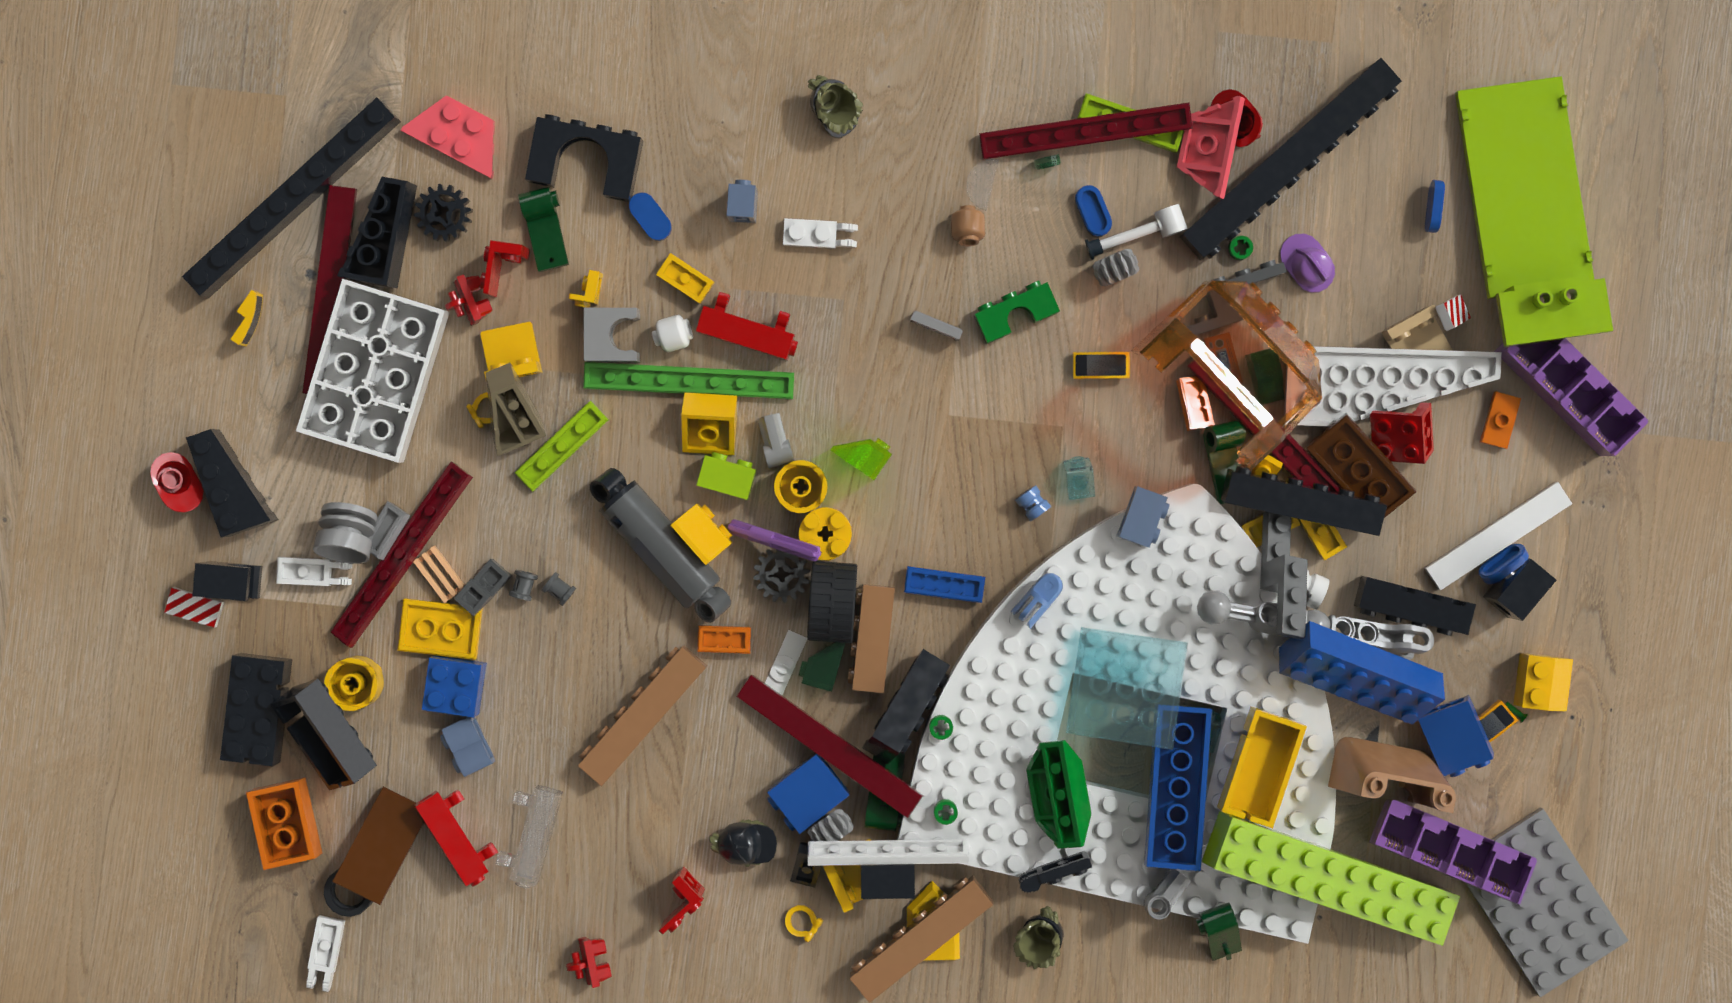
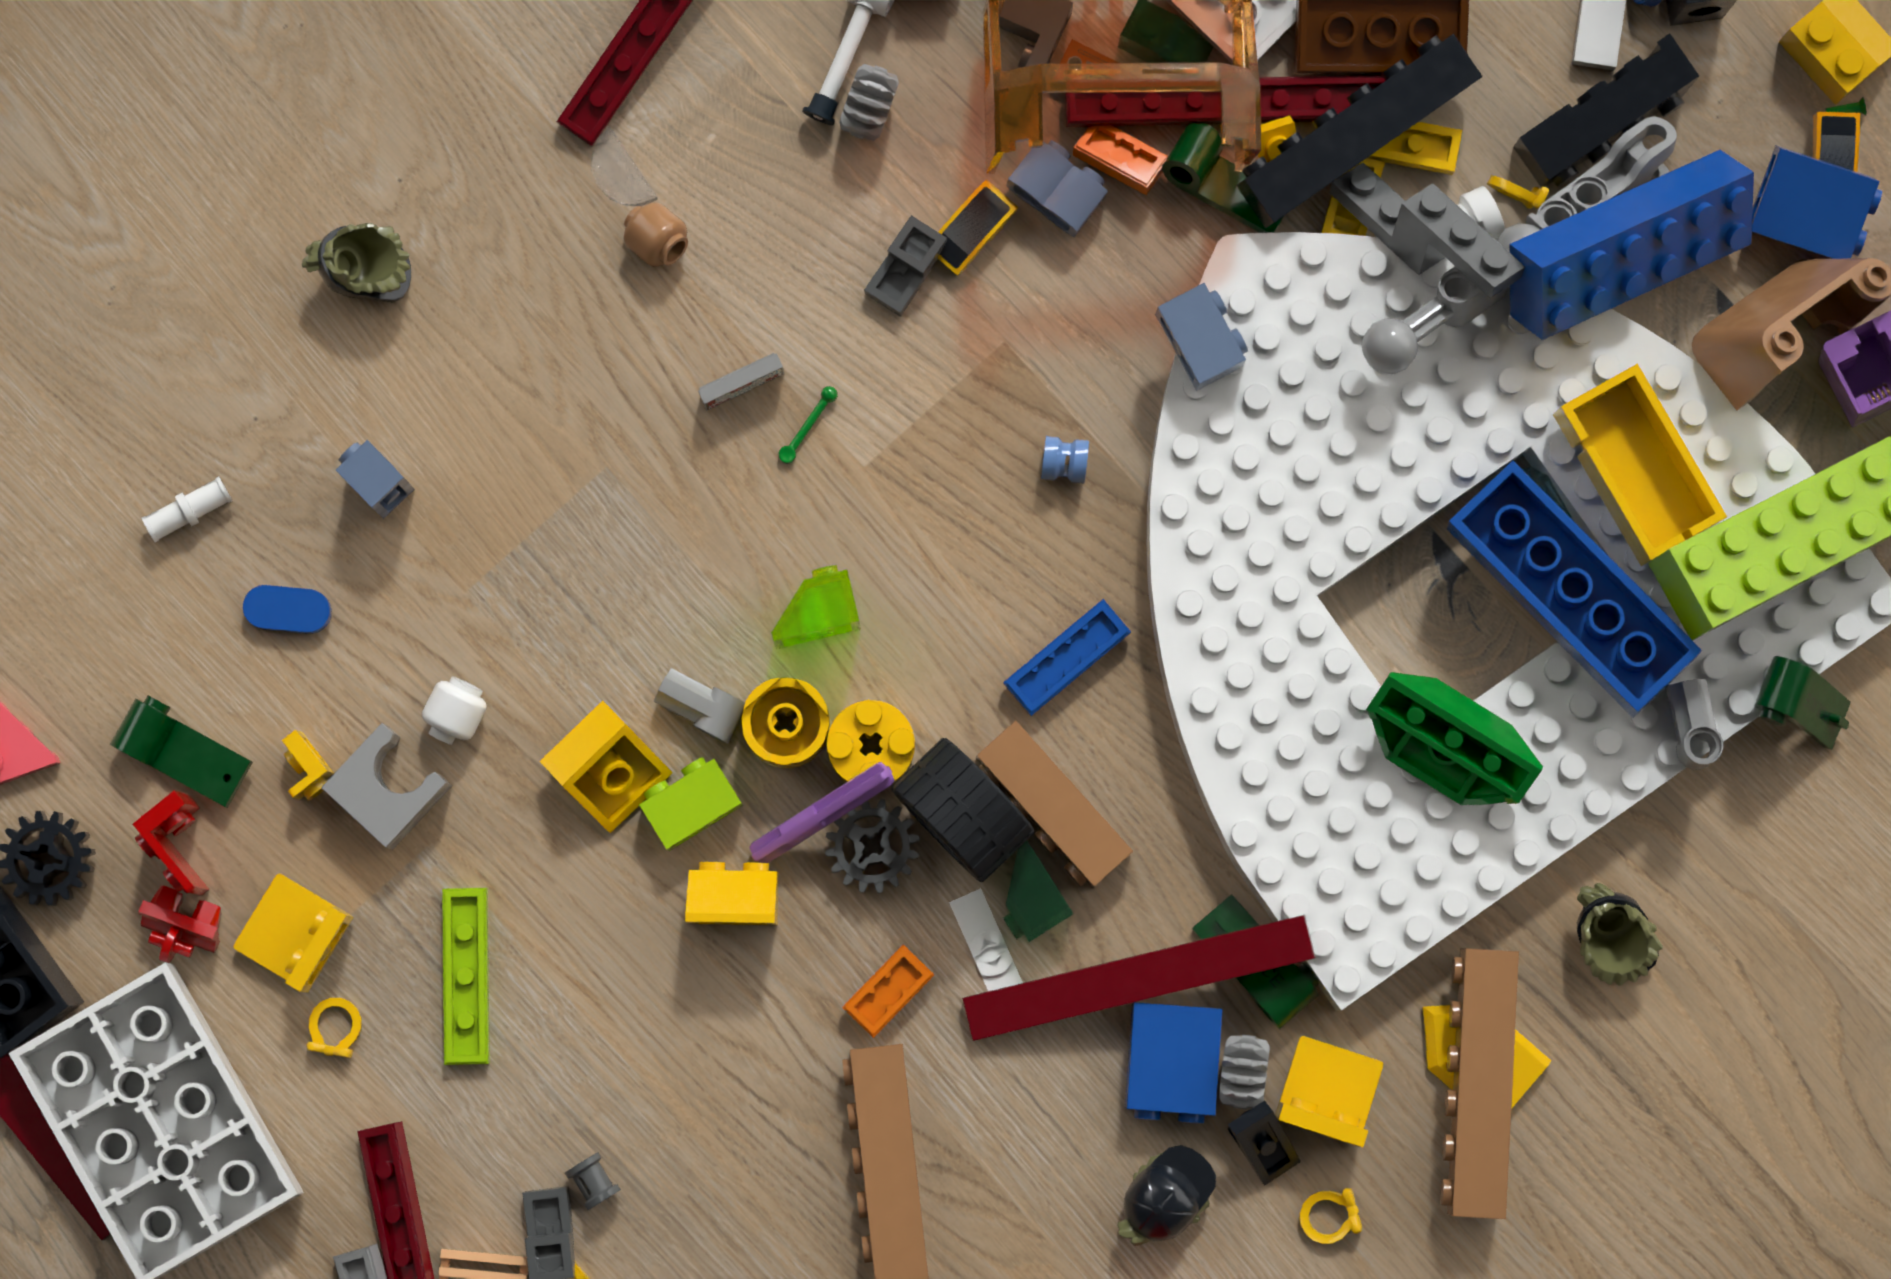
camera: 50 degrees left, 5 degrees down
dark tan wedge [486,363,546,456] -> none
black arch [525,114,643,202] -> none
dark grey bush [541,572,576,606] -> none
bright green tile [583,362,794,399] -> none
dark grey piece [590,468,731,623] -> none
yellow plate [656,253,715,304] -> none
red brick [696,292,798,361] -> none
white hinge [783,218,858,249] -> none
white tile [808,839,969,866] -> none
black piece [861,864,915,899] -> none
black wedge [862,649,950,764] -> none
green bush [929,715,953,740] -> none
green bush [934,799,958,825] -> none
green arch [974,280,1060,344] -> none
medium blue arm [1011,573,1063,629] -> none
black hinge [1018,851,1092,894] -> none
clear green tile [1034,154,1061,170] -> none
clear light blue bracket [1063,456,1095,500] -> none
clear light blue tile [1066,627,1188,750] -> none
blue tile [1075,185,1112,237] -> none
none -> white pin [142,476,232,542]
none -> green hinge [779,386,838,464]
none -> dark grey slope [864,215,947,317]
none -> sand blue brick [1006,139,1108,237]
none -> yellow piece [1487,175,1549,209]

